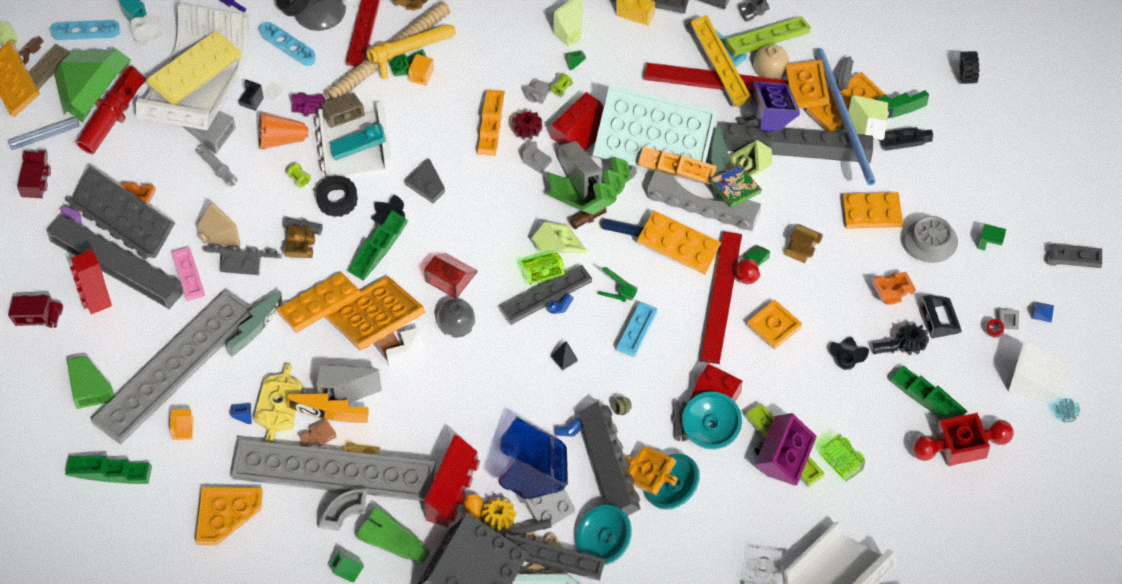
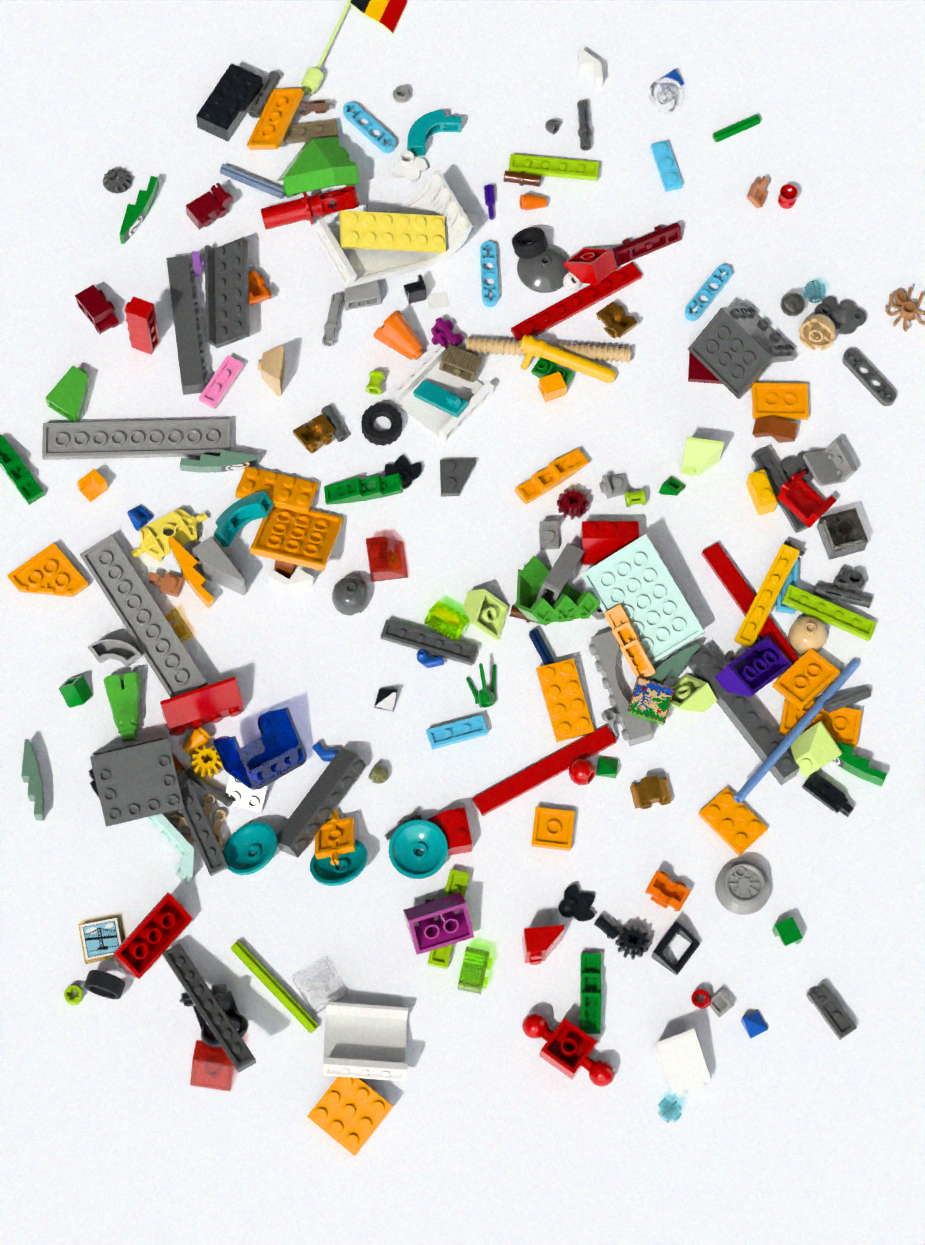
camera: 45 degrees right, 10 degrees up
dark grey bracket [204,245,282,276] -> none
none -> teal arch [213,491,274,548]
none -> red slope [522,925,565,965]
none -> light grey hand [601,710,619,737]
none -> dark grey pin [813,583,872,608]

